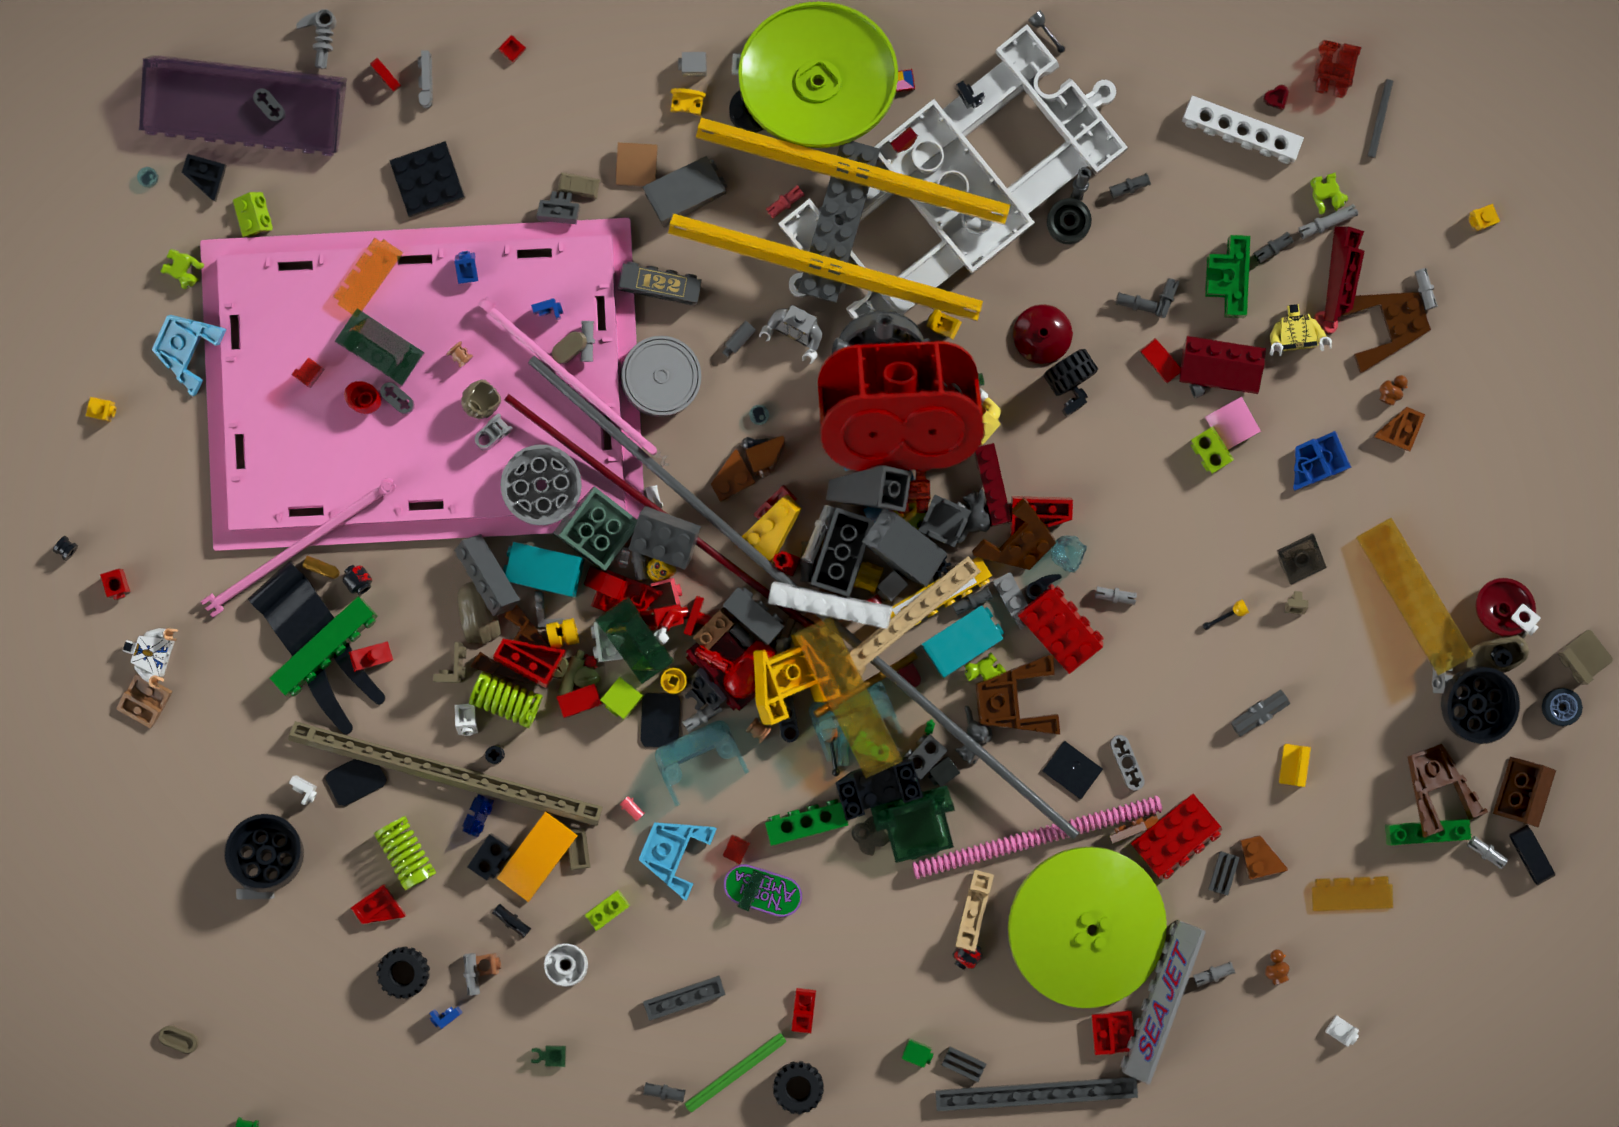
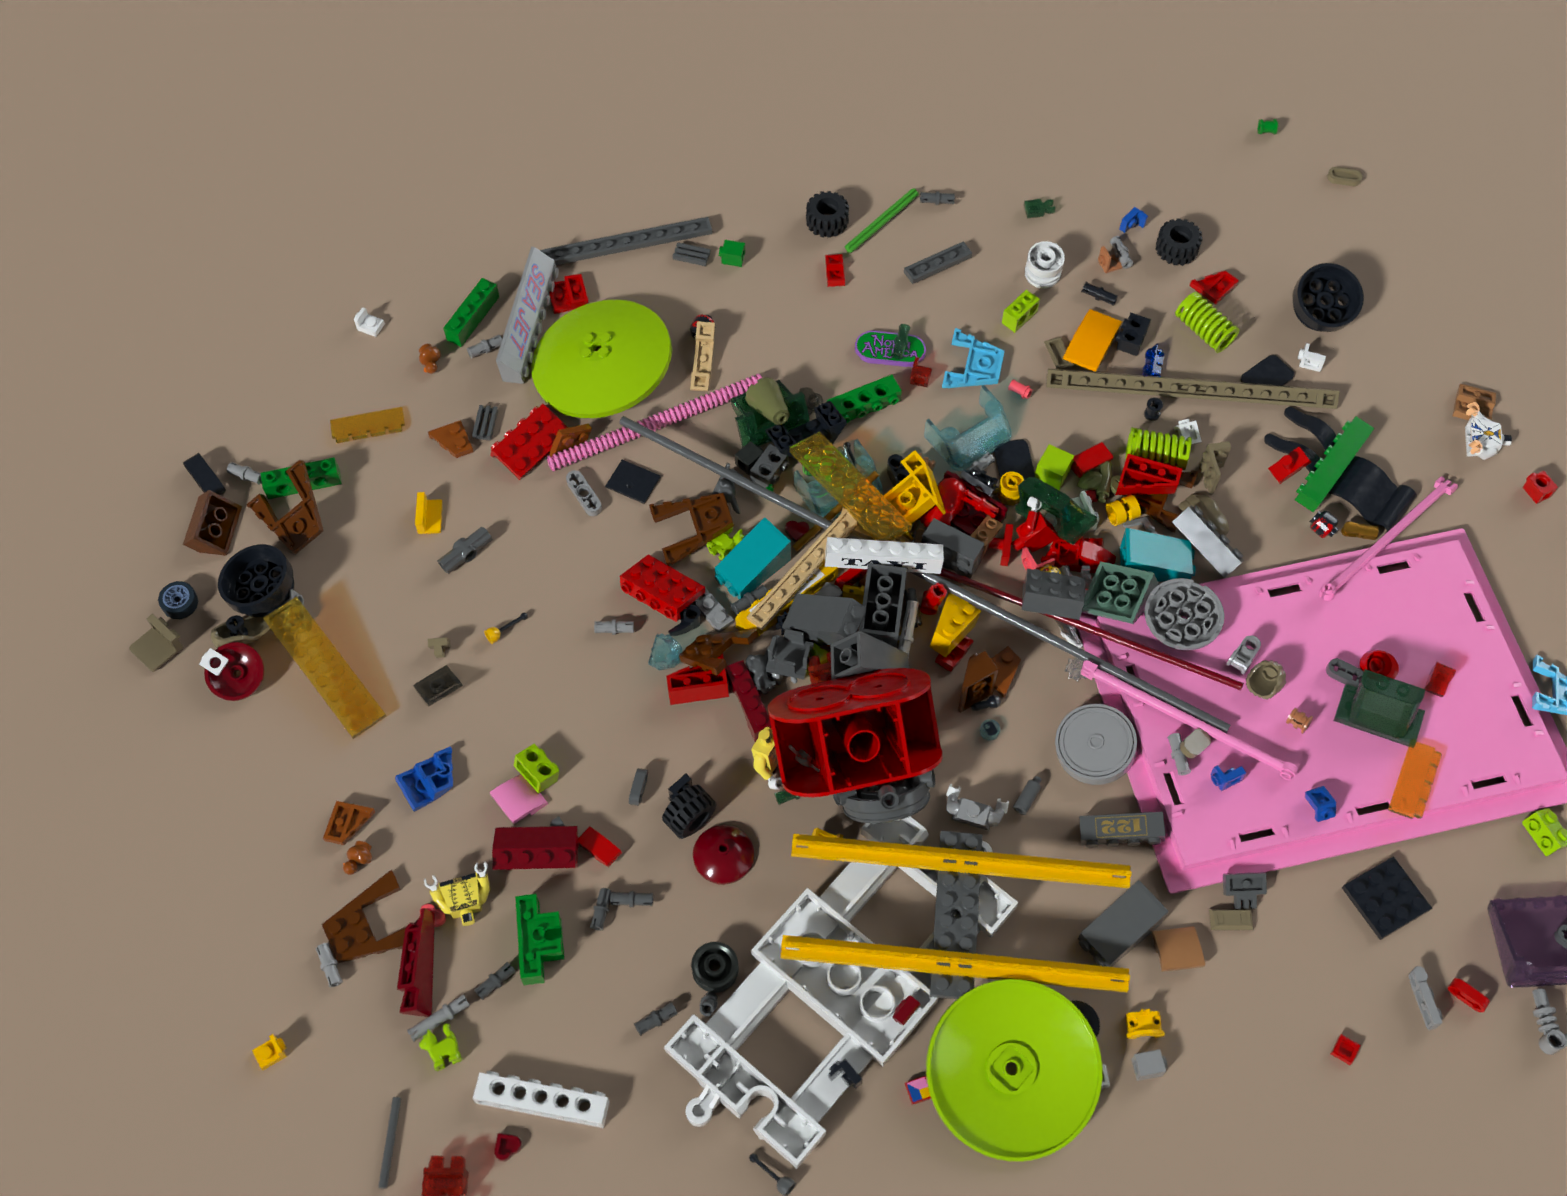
camera: 165 degrees right, 25 degrees down
coral pin [765,185,805,219] -> none
none -> green brick [443,278,500,347]
none -> dark grey beam [629,768,648,806]
none -> olive cone [745,377,789,425]

